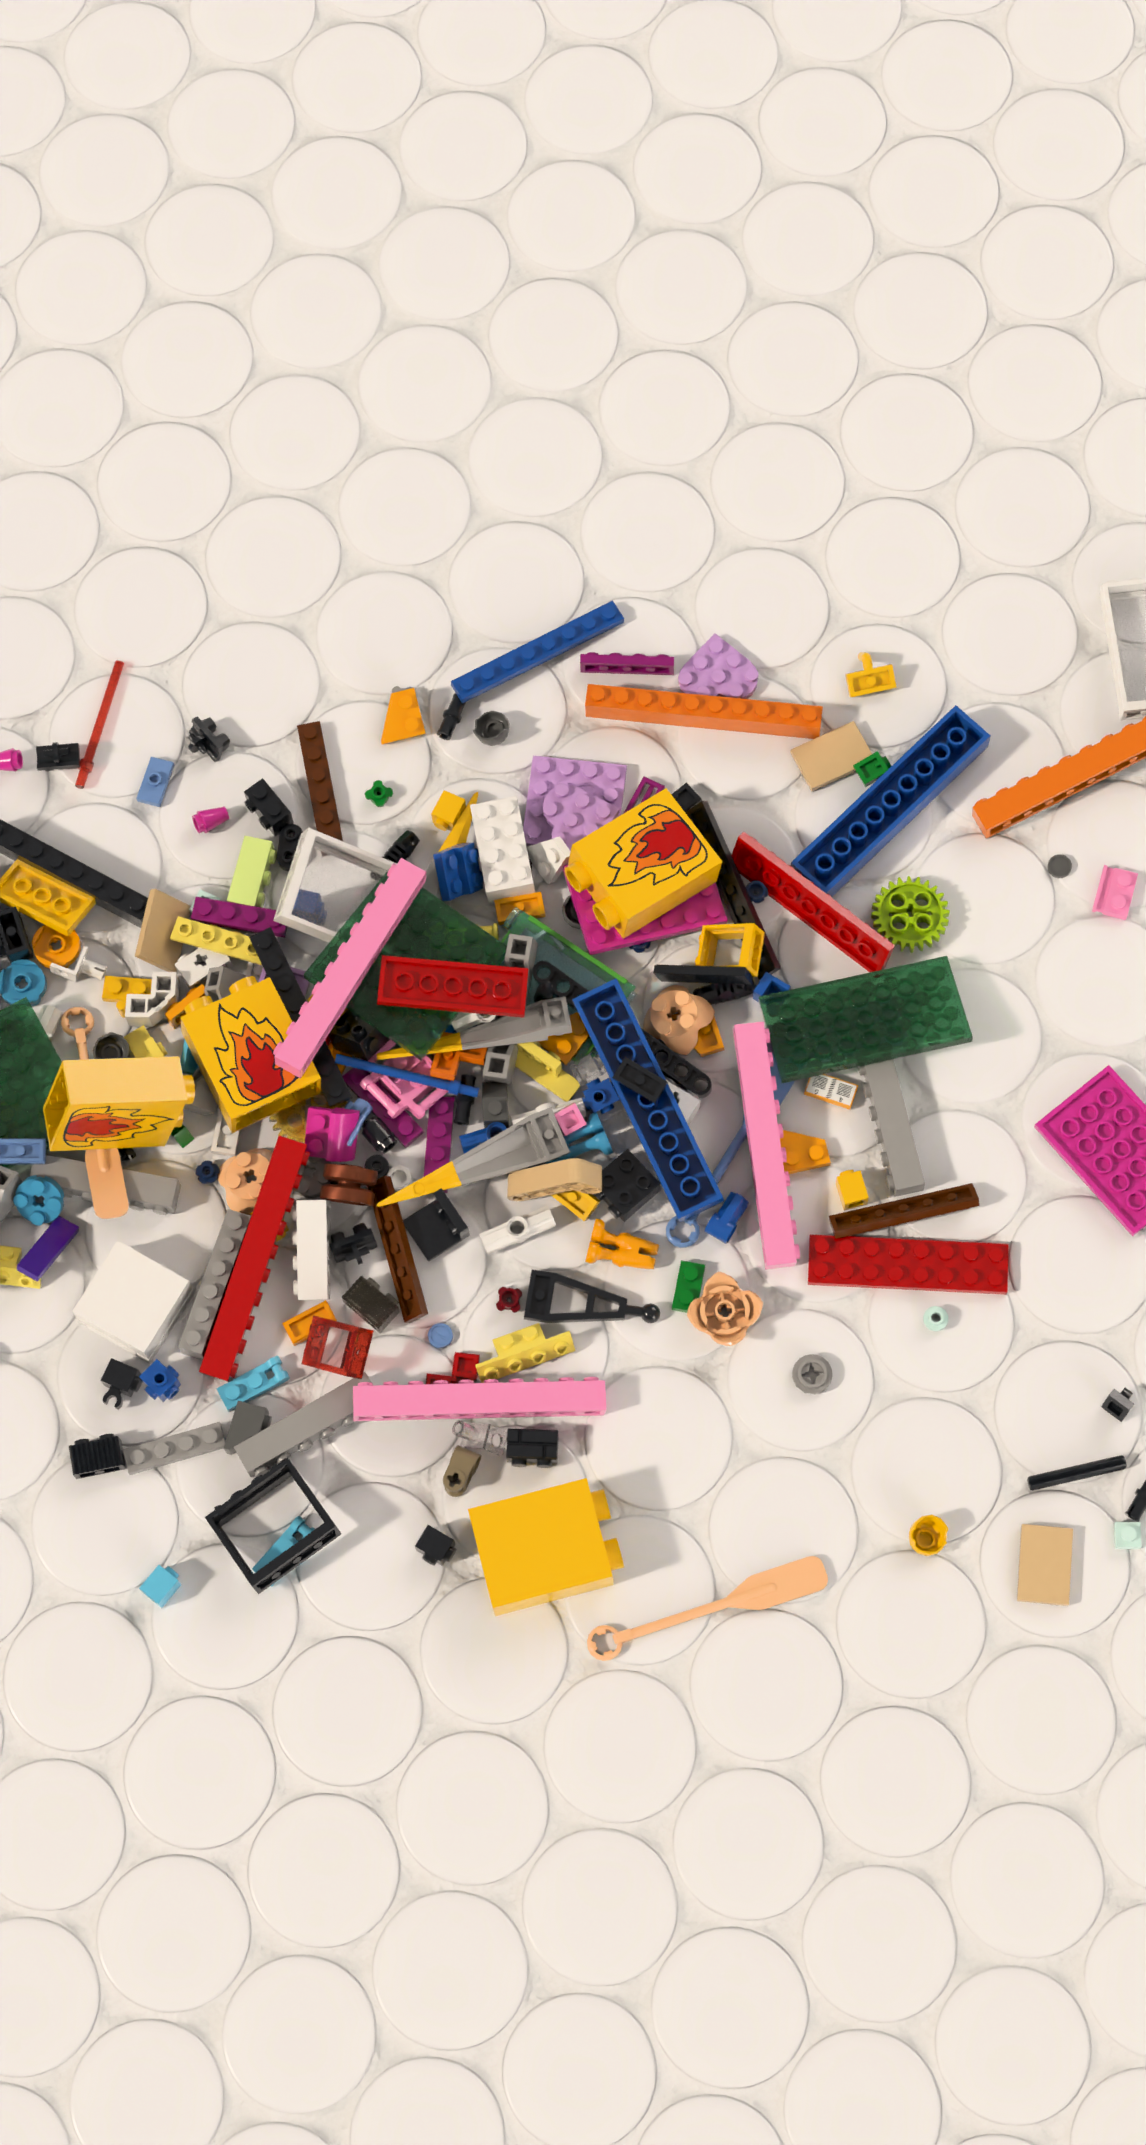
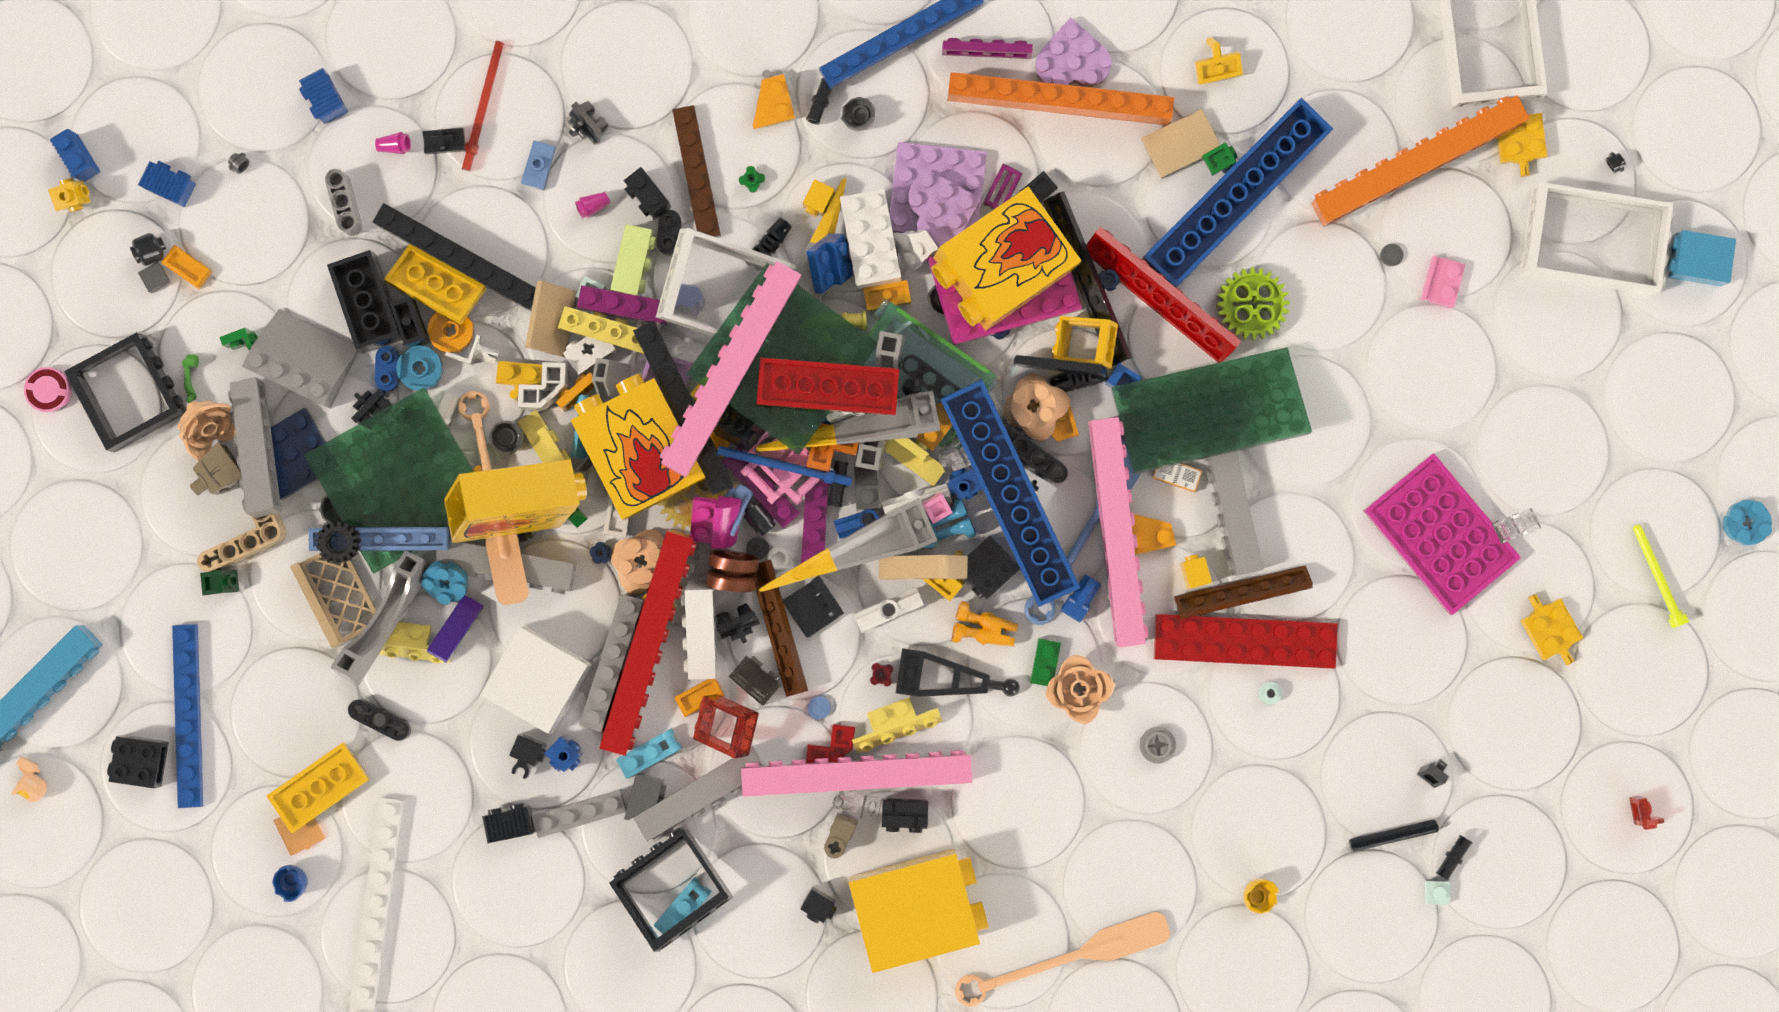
camera: 10 degrees left, 15 degrees up
medium azure brick [139,1565,182,1608] -> none
black plate [612,1057,668,1104] -> none
tan tile [1017,1524,1073,1606] -> none

